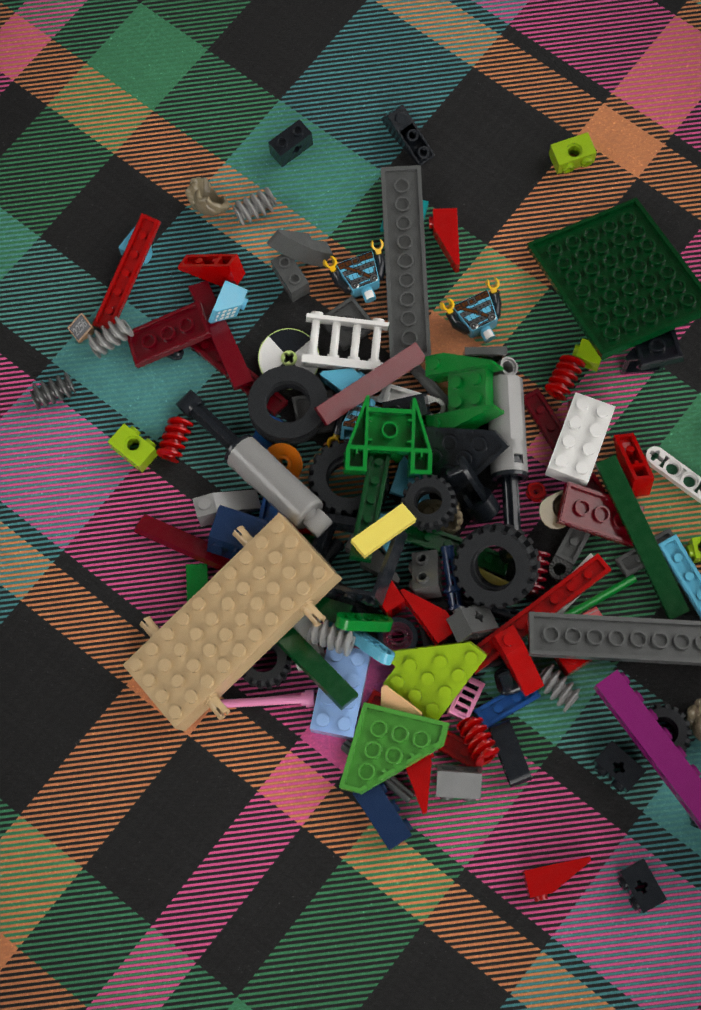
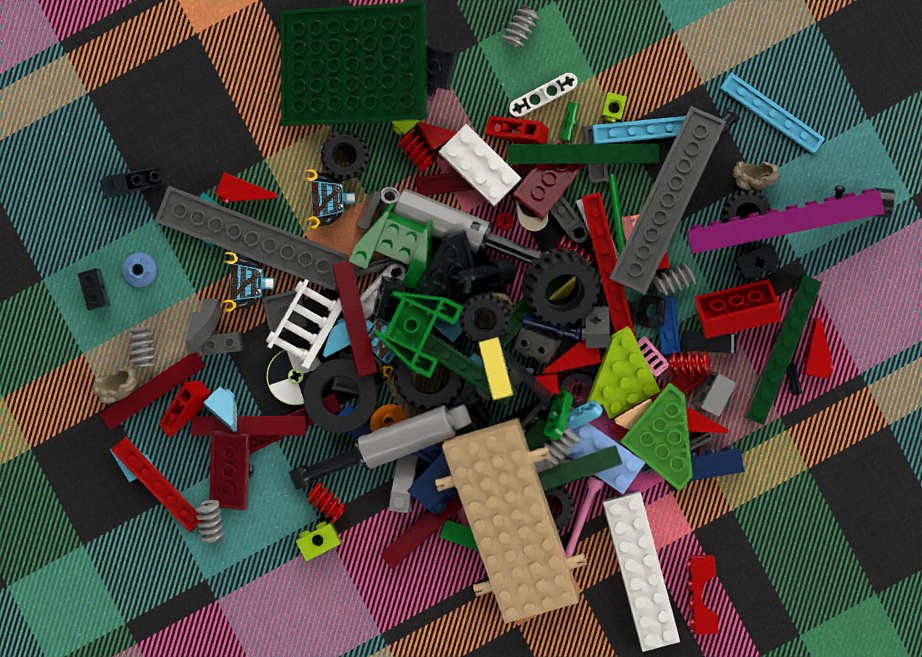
camera: 75 degrees left, 15 degrees up
dark grey piece [30,372,77,410] -> none
slope [67,313,95,344] -> none
red slope [491,625,545,697] -> none
lime brick [549,132,597,174] -> none
black brick [617,859,667,913] -> none
none -> dark red tile [100,351,206,430]
none -> medium blue piece [122,253,158,287]
none -> black tyre [320,131,370,181]
none -> red piece [418,122,458,149]
none -> green pin [559,102,580,142]
none -> white brick [602,490,680,652]
none -> red arch [686,554,719,635]
none -> red brick [694,279,781,339]
none -> dark green brick [743,275,822,425]
none -> black piece [786,363,802,396]

